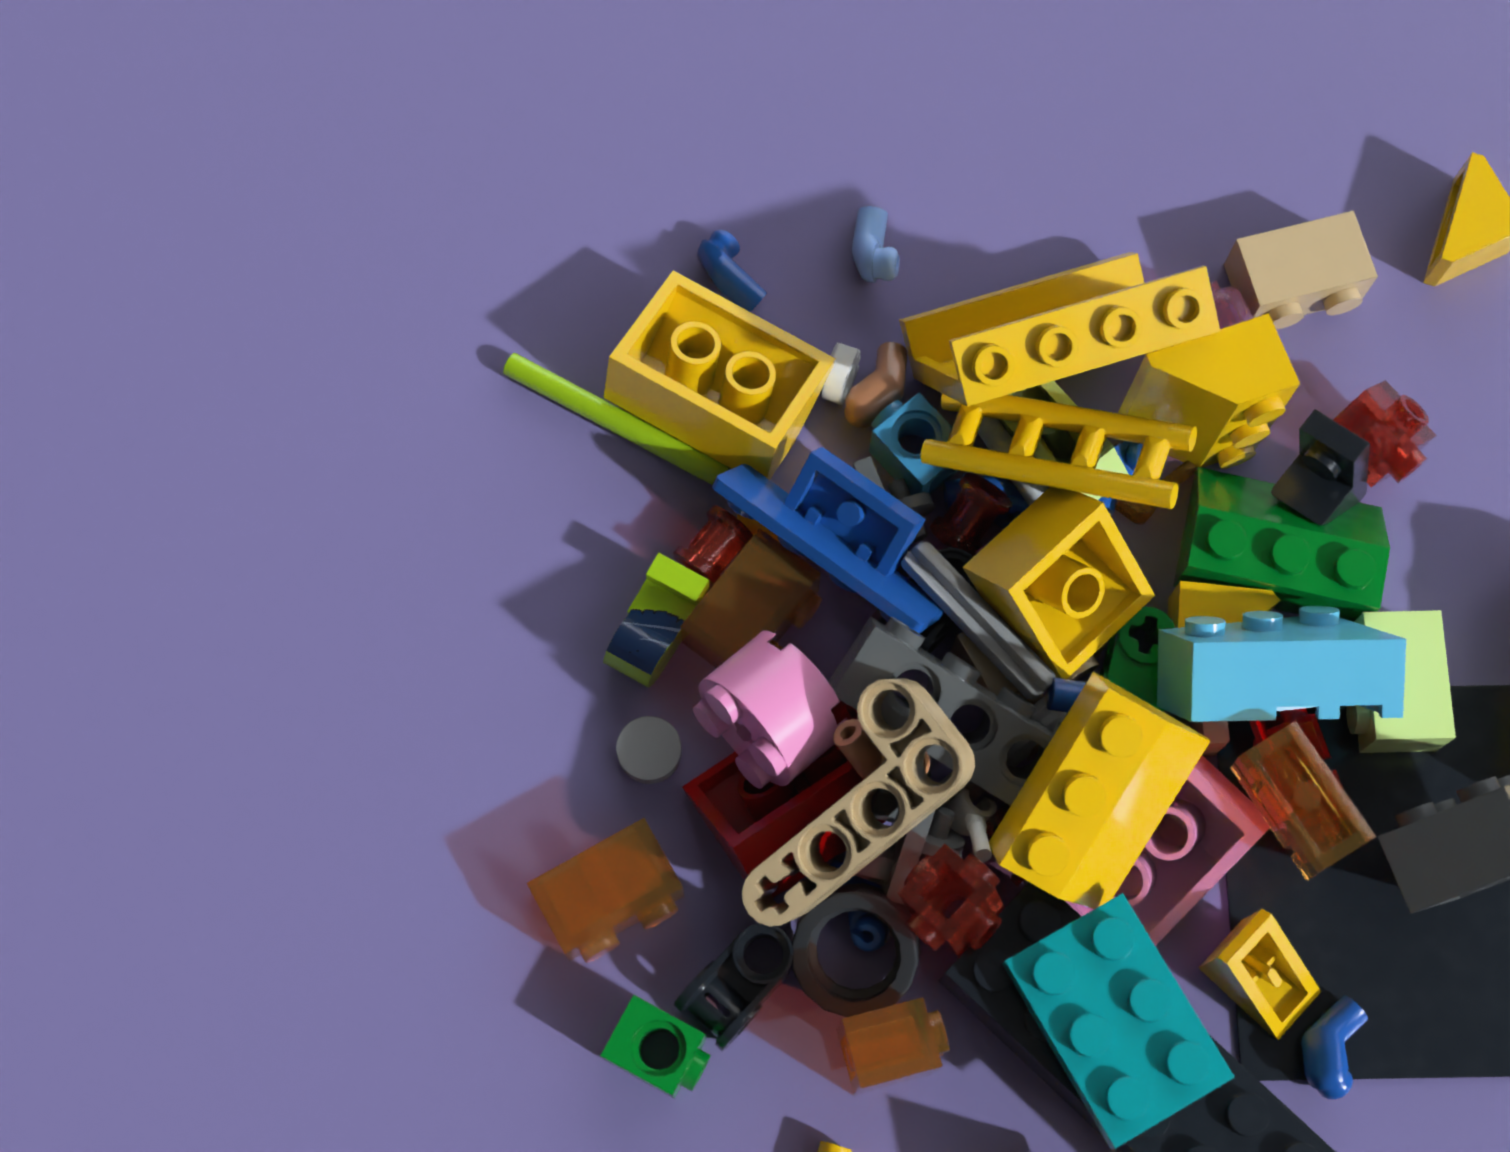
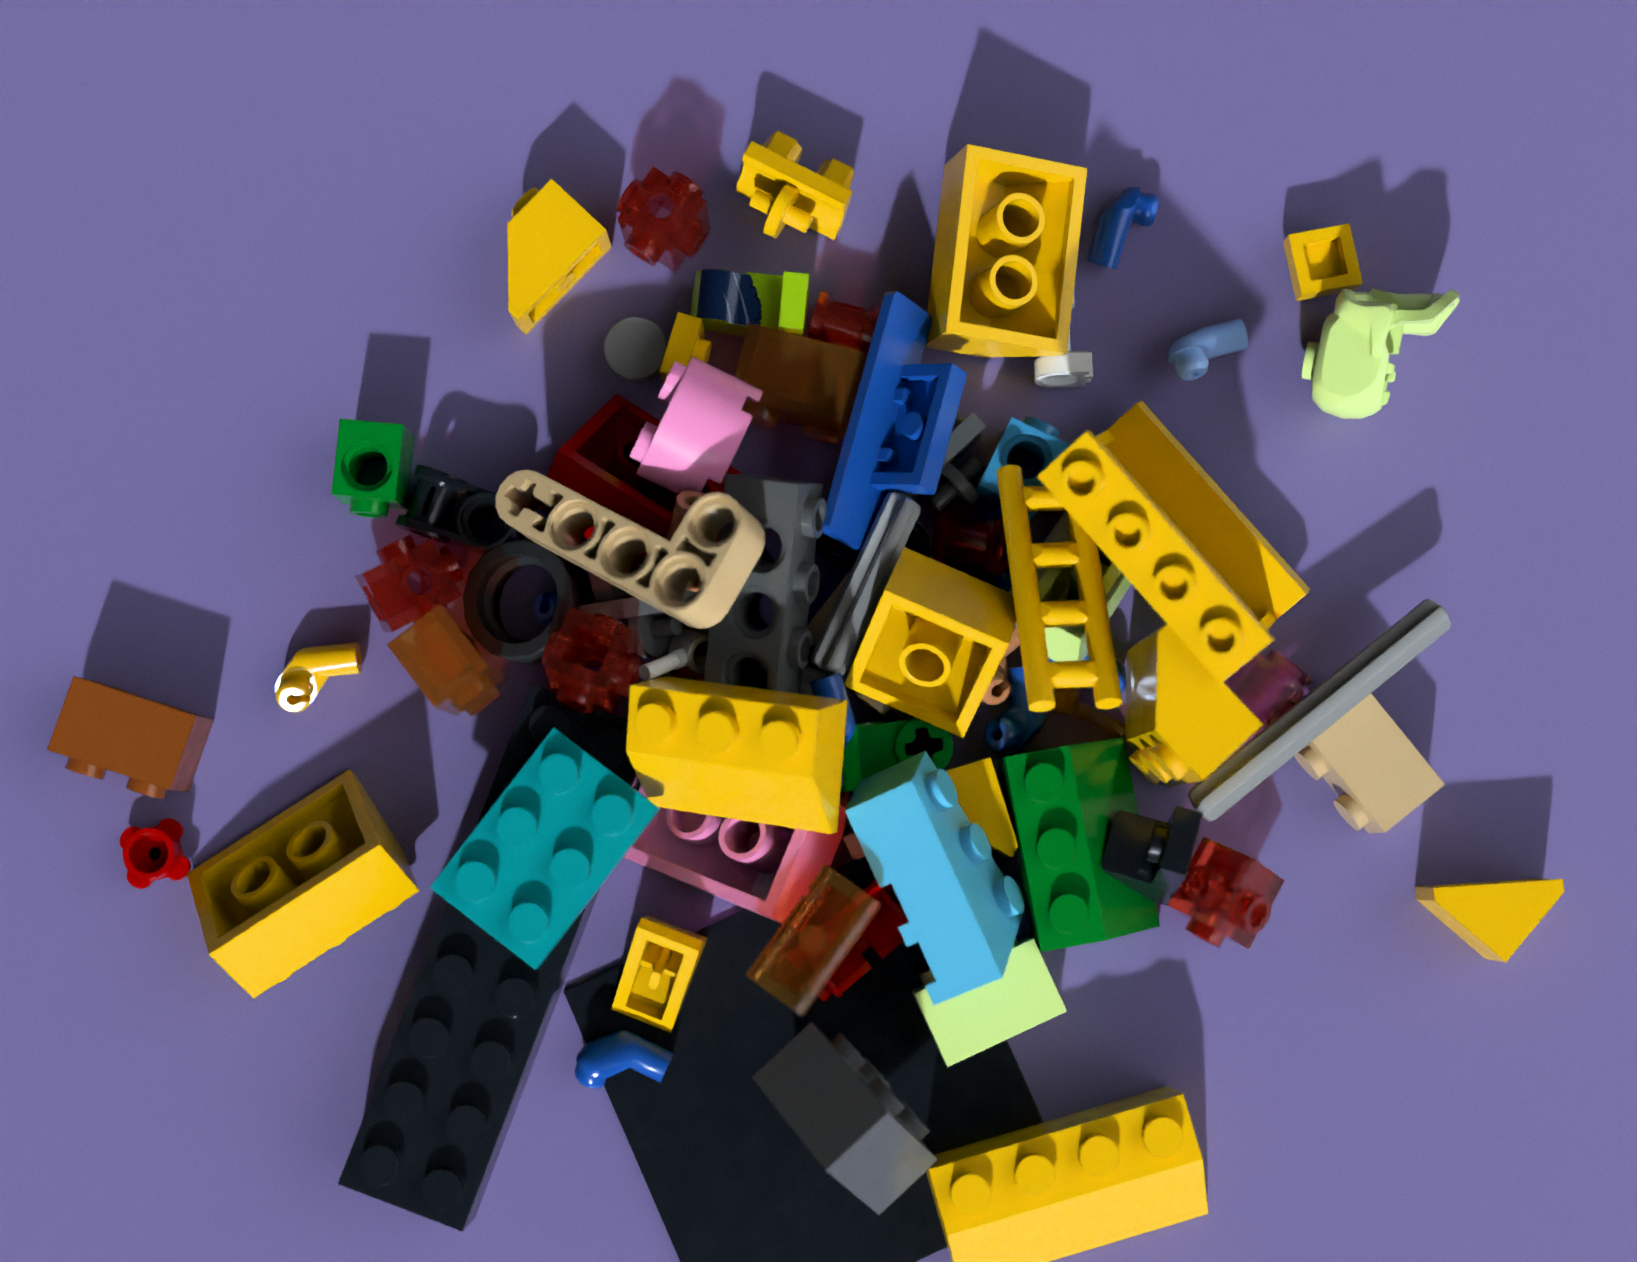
camera: 65 degrees right, 10 degrees up
lime bar [503,352,730,485] -> none
clear orange brick [526,818,685,963] -> none
nougat arm [844,342,908,428] -> none
none -> clear red brick [354,534,463,632]
none -> yellow slope [507,178,612,335]
none -> clear red brick [617,167,711,273]
none -> yellow plate [659,312,712,385]
none -> yellow hips [736,131,854,240]
none -> blue arm [984,666,1046,755]
none -> light grey axle [1188,599,1451,821]
none -> yellow plate [1283,223,1363,301]
none -> yellowish green head [1302,288,1460,419]

